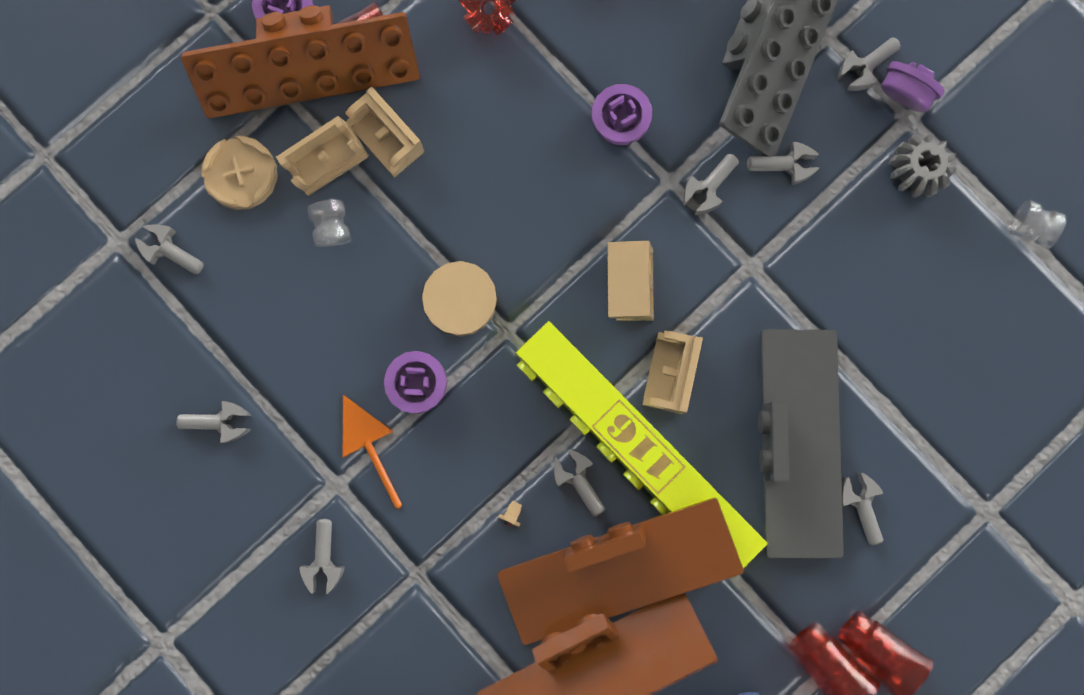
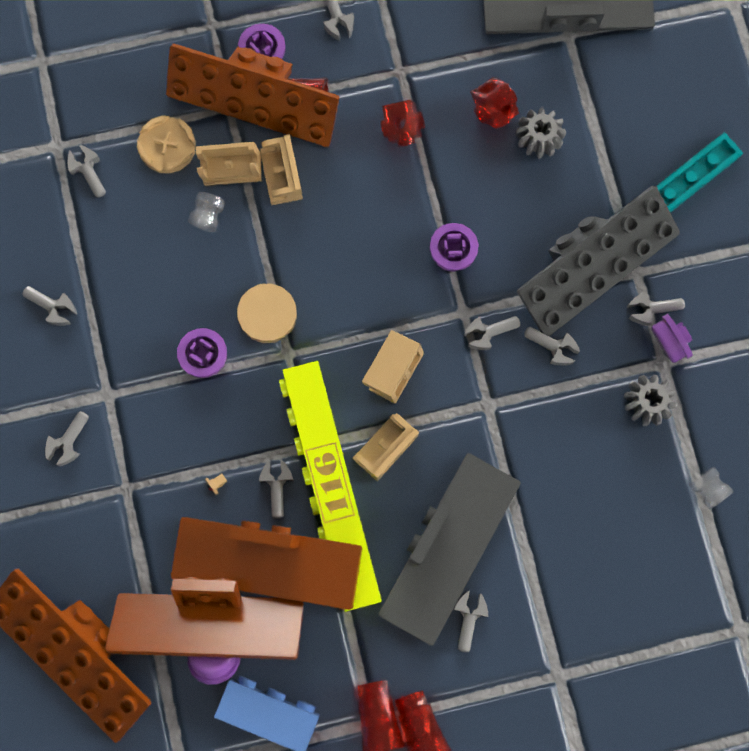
camera: 25 degrees right, 5 degrees down
orange piece [343,395,402,509] -> none

